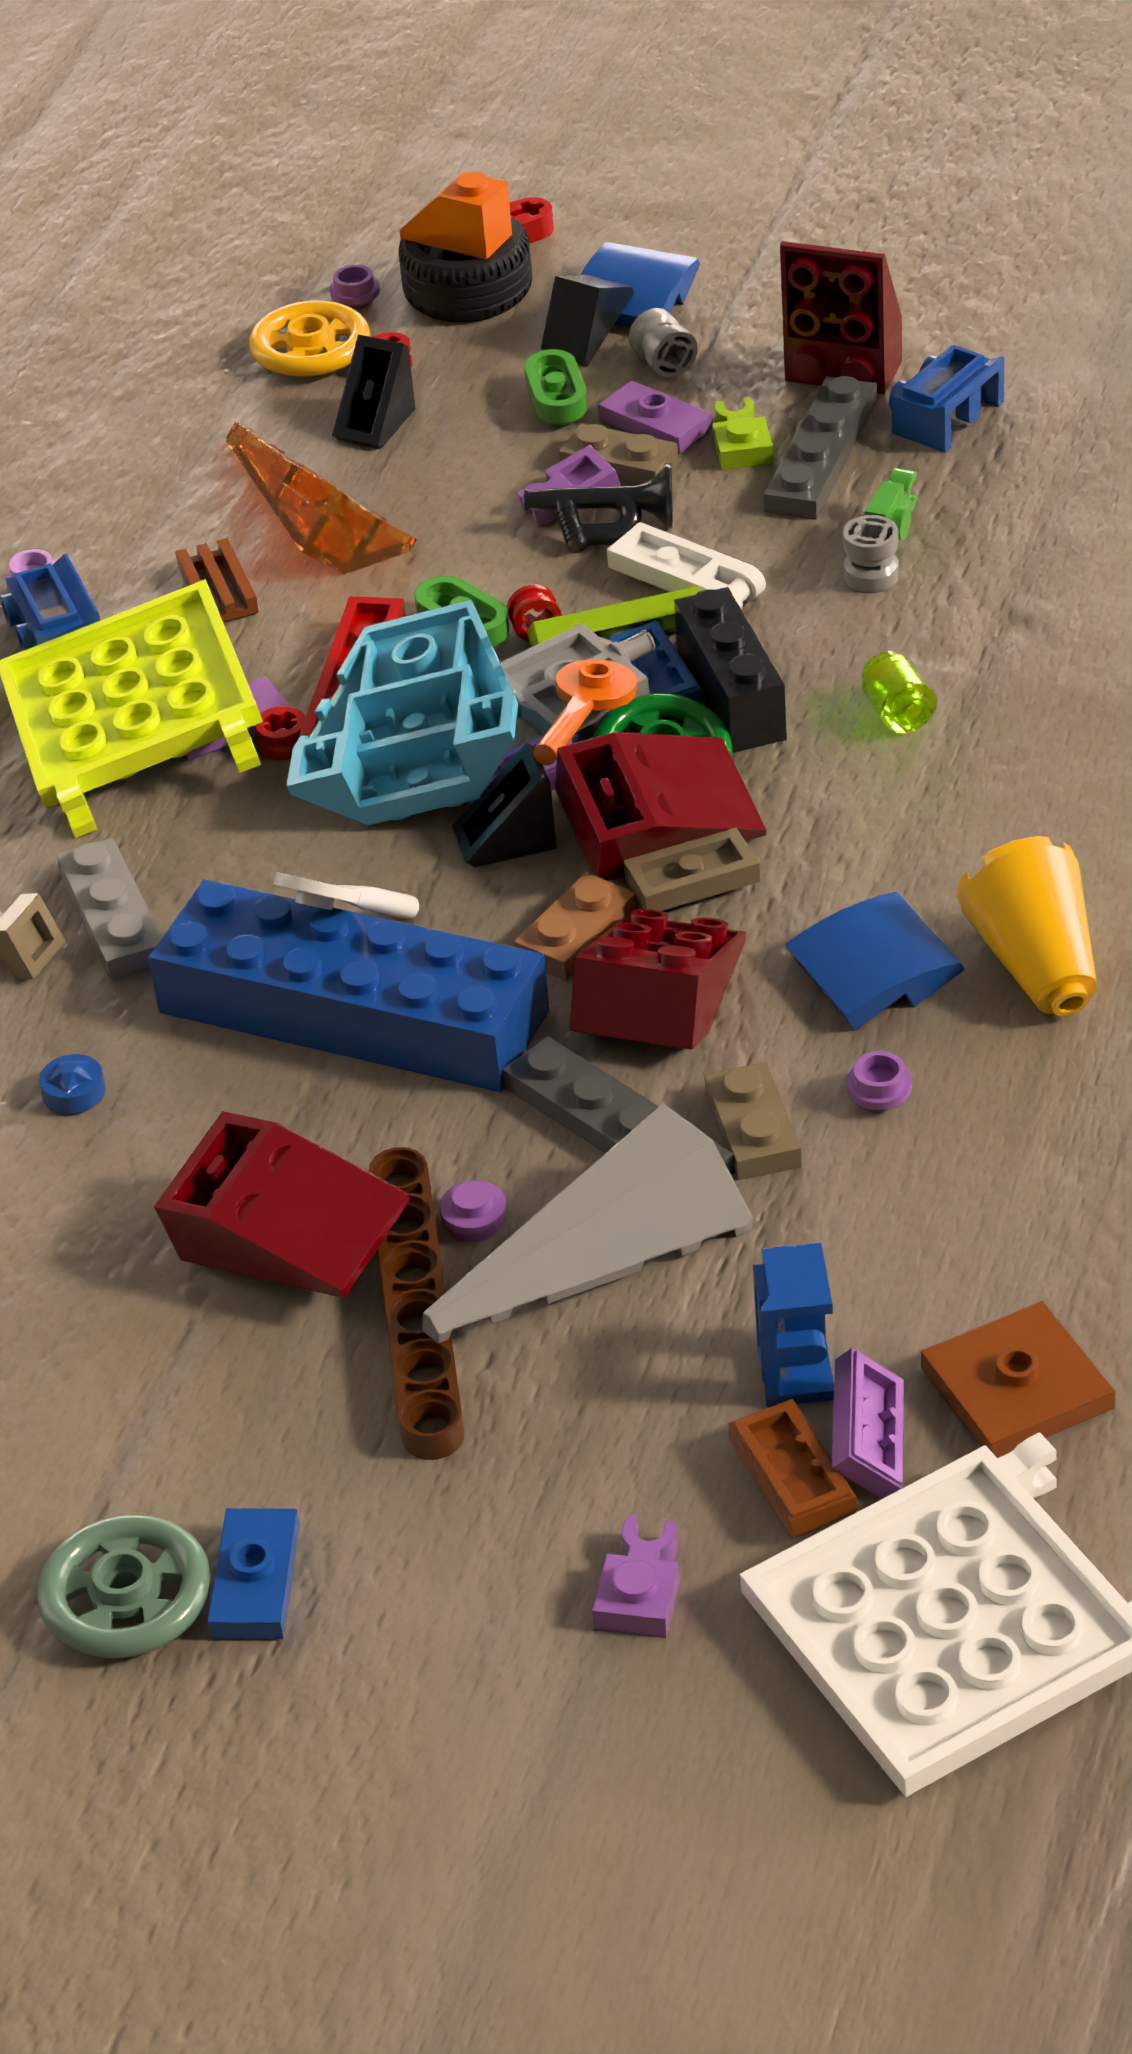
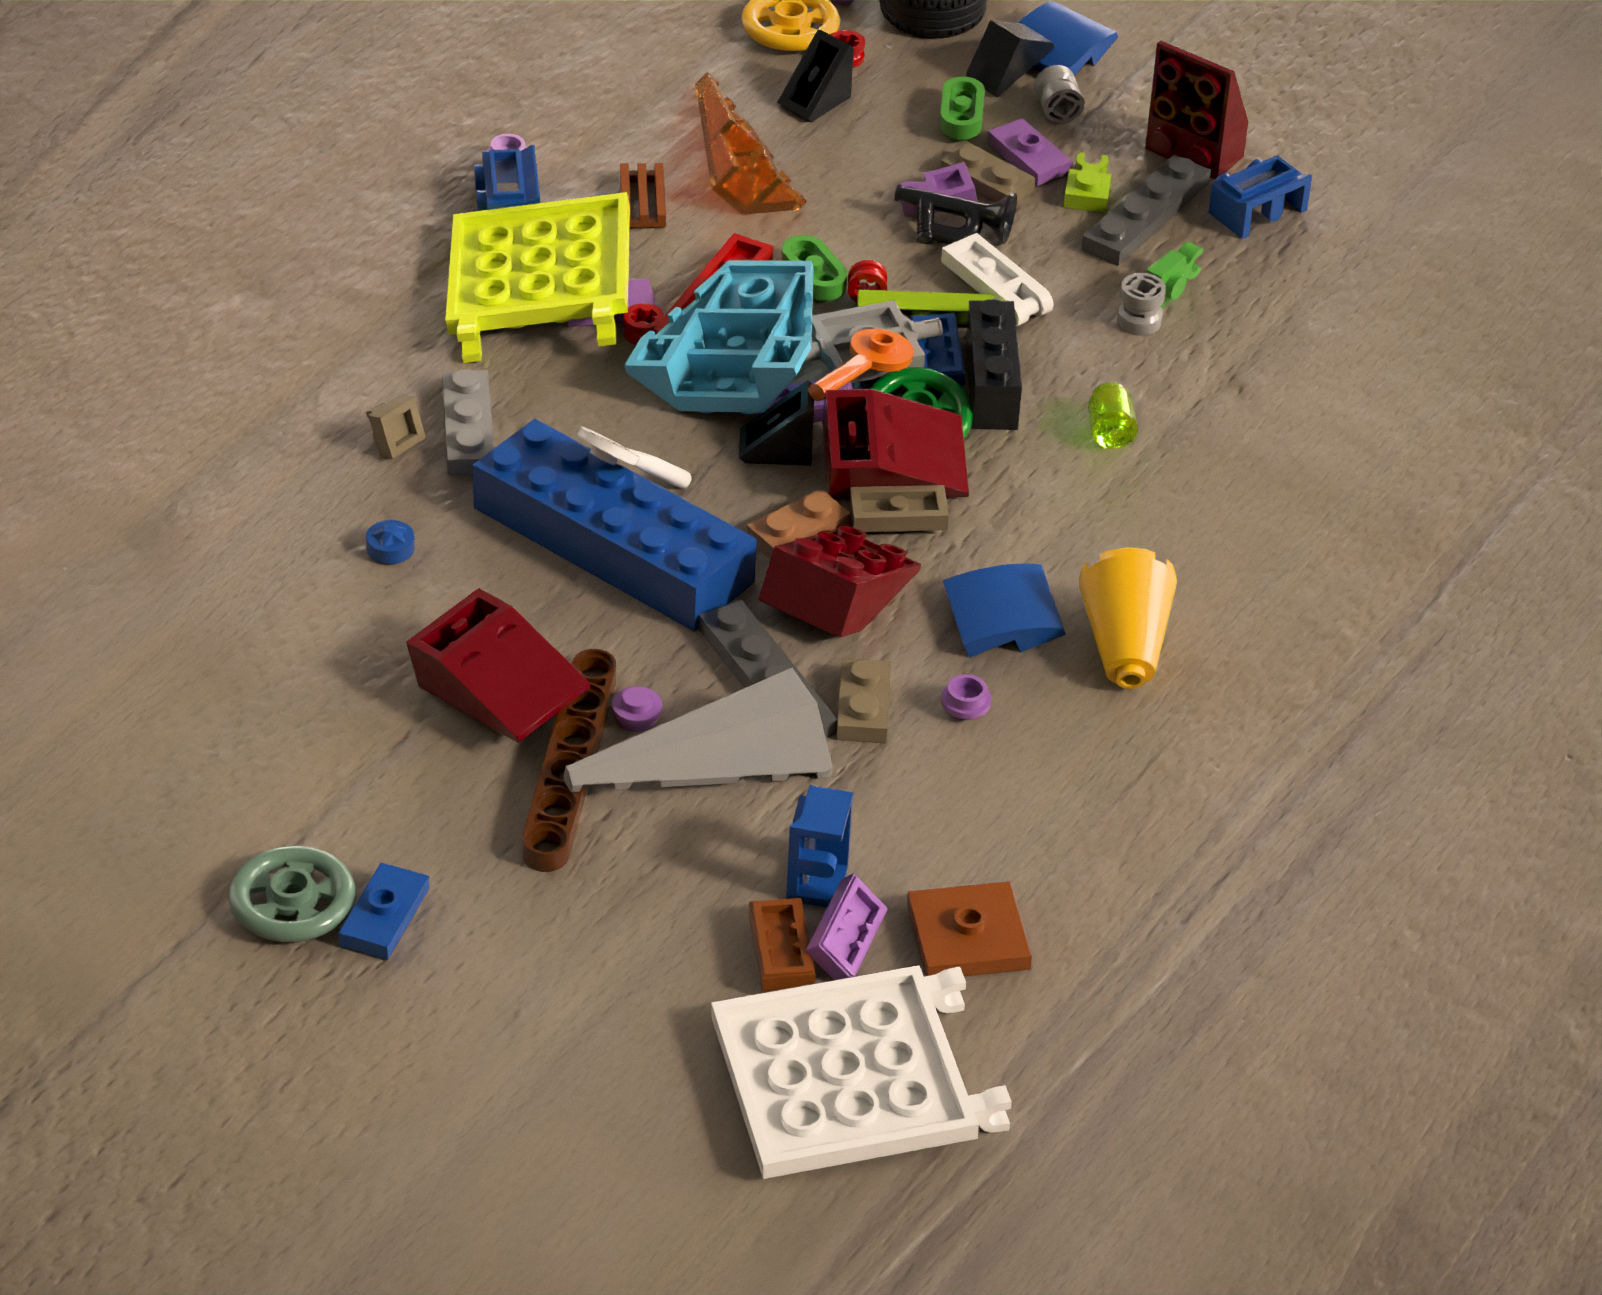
camera: 10 degrees right, 0 degrees up
medium lavender plate [592,1516,680,1638] -> none

